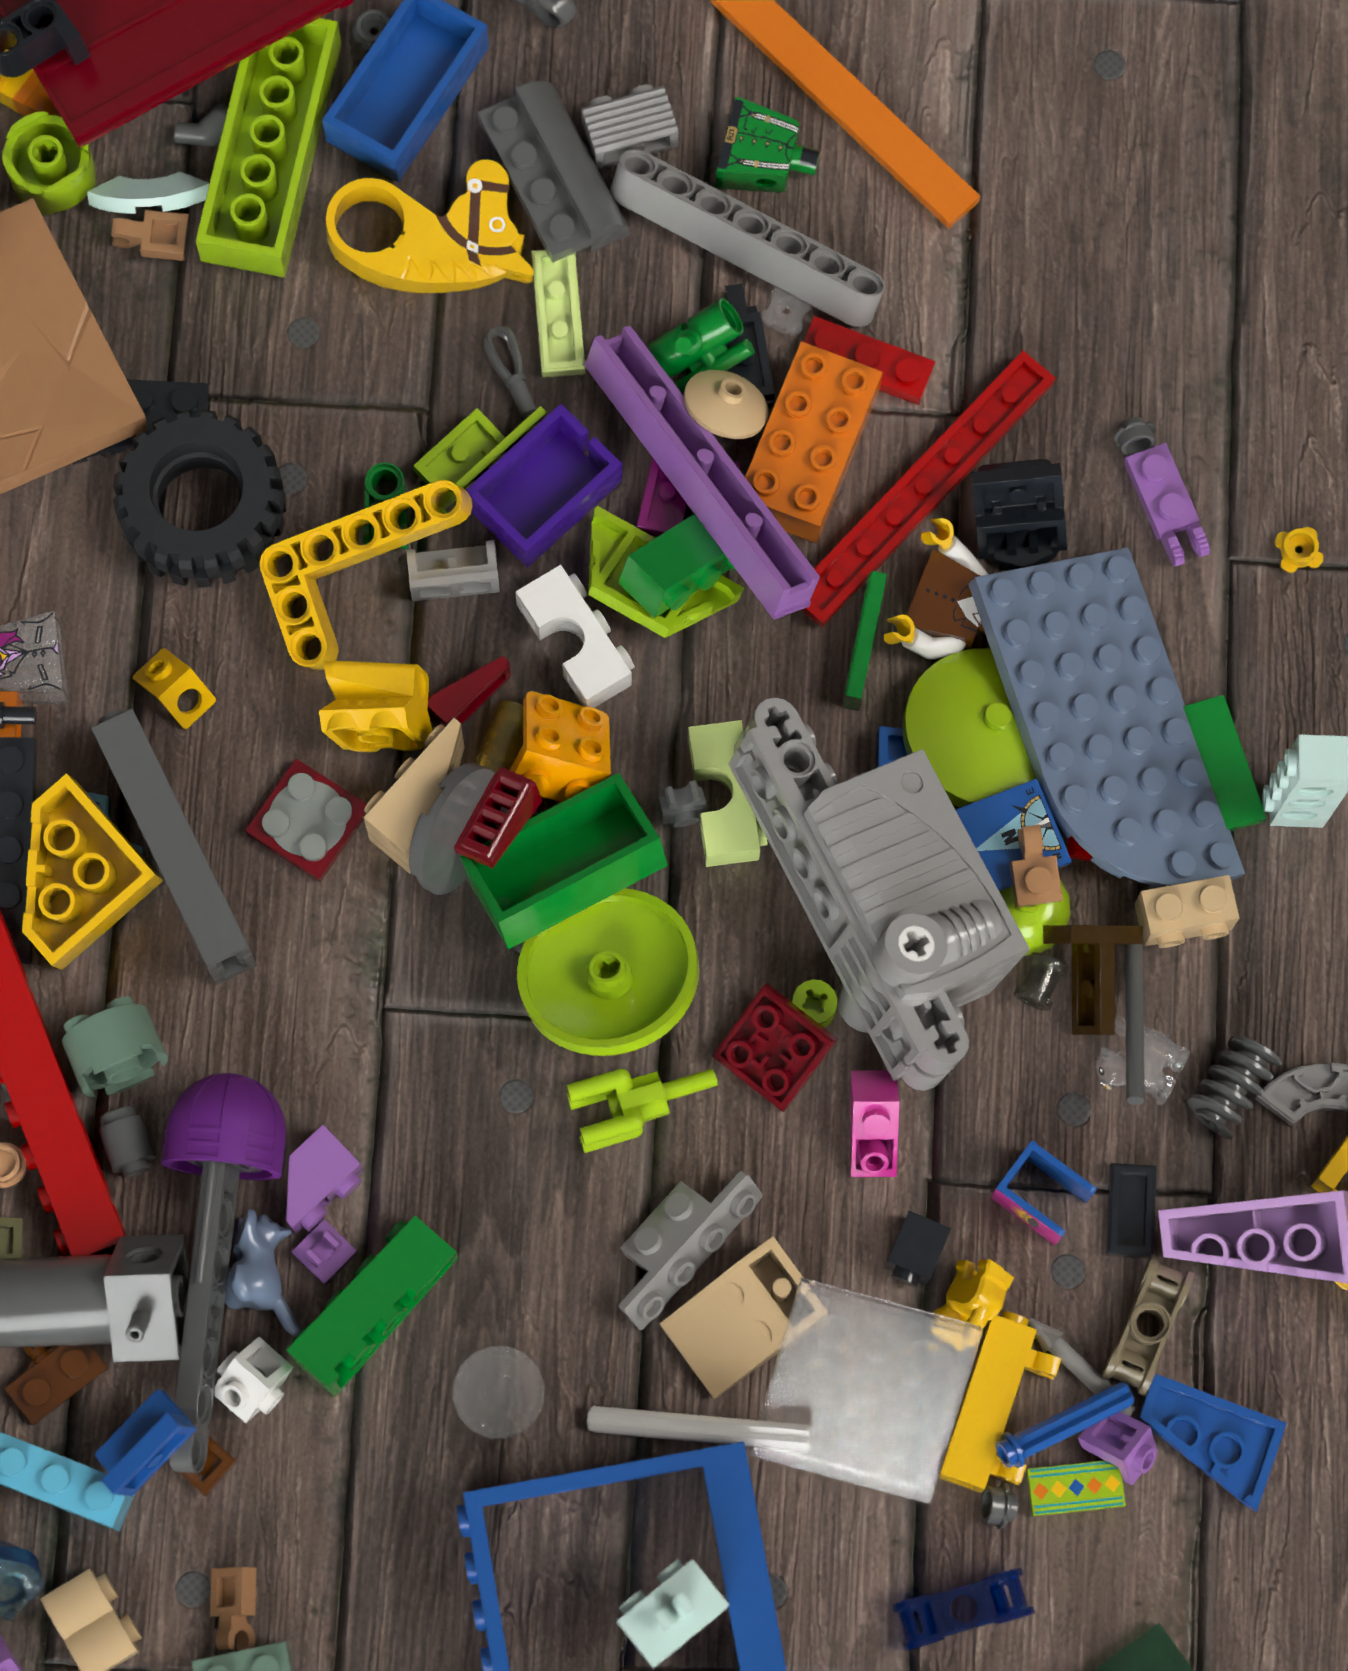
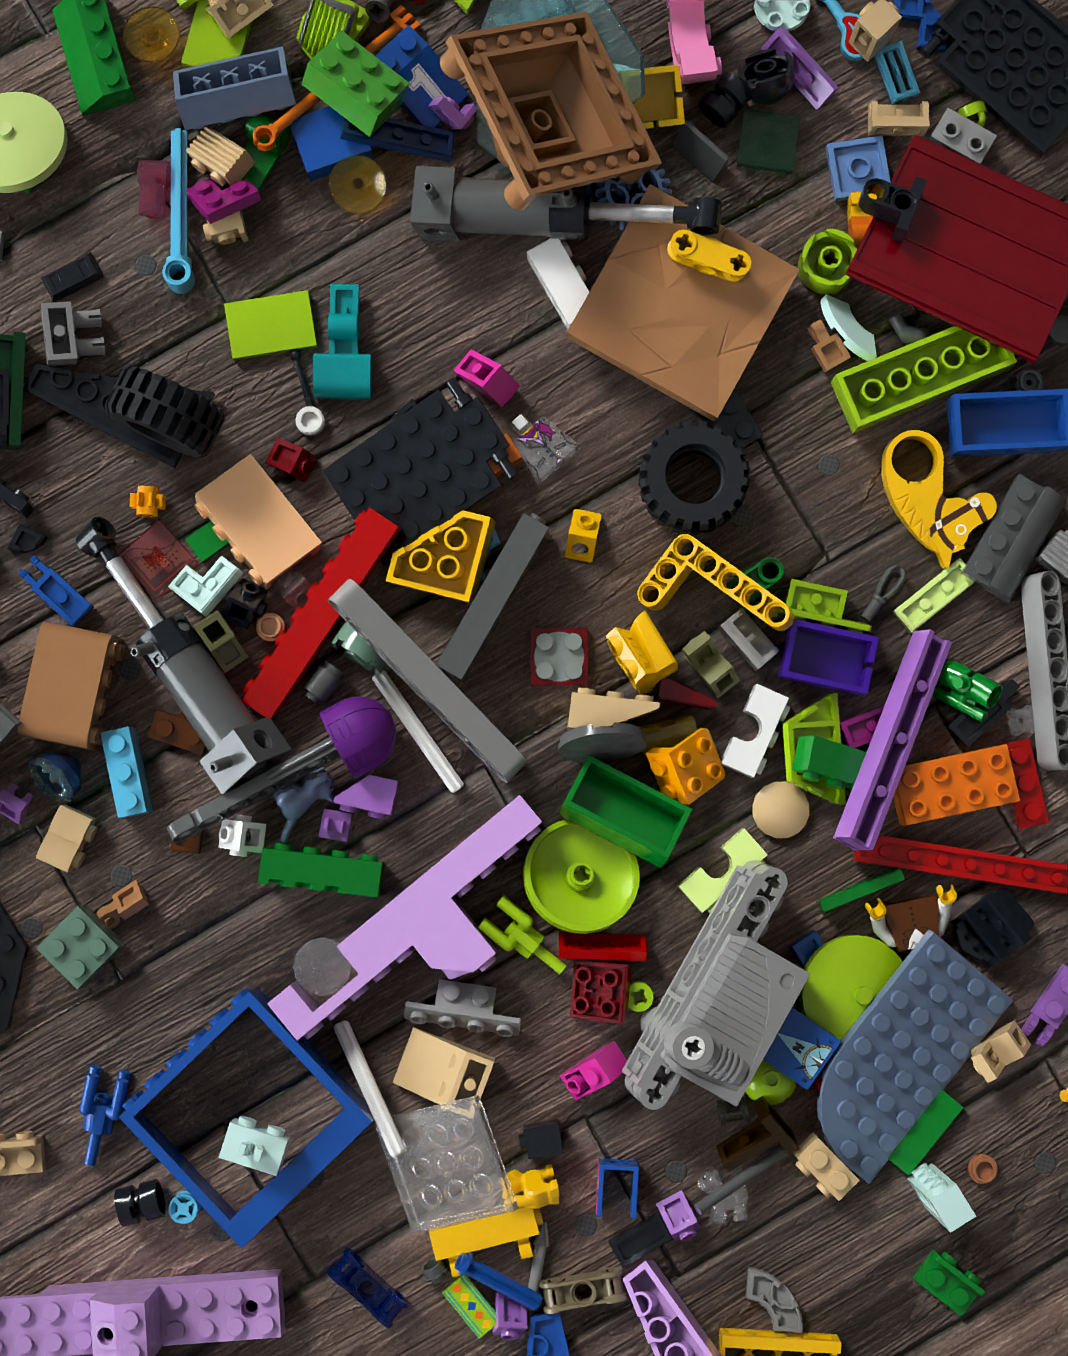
camera: 60 degrees right, 10 degrees up
blue panel [95,1390,197,1496] -> none
dark red slope [454,767,542,869] -> none
dark grey plate [658,780,706,828] -> none
tan dish [683,370,768,439] -> none
medium nougat plate [1009,824,1063,908] -> none
dark grey piece [1187,1035,1282,1139] -> none
none -> lavender piece [267,795,542,1041]
none -> light grey beam [328,579,527,783]
none -> white axle [372,670,464,793]
none -> red plate [558,932,647,962]
none -> medium lavender bracket [656,1190,701,1242]
none -> olive brick [682,631,740,698]
none -> tan dish [752,781,809,839]
none -> nougat plate [968,1154,998,1184]
none -> tan brick [970,1020,1031,1083]

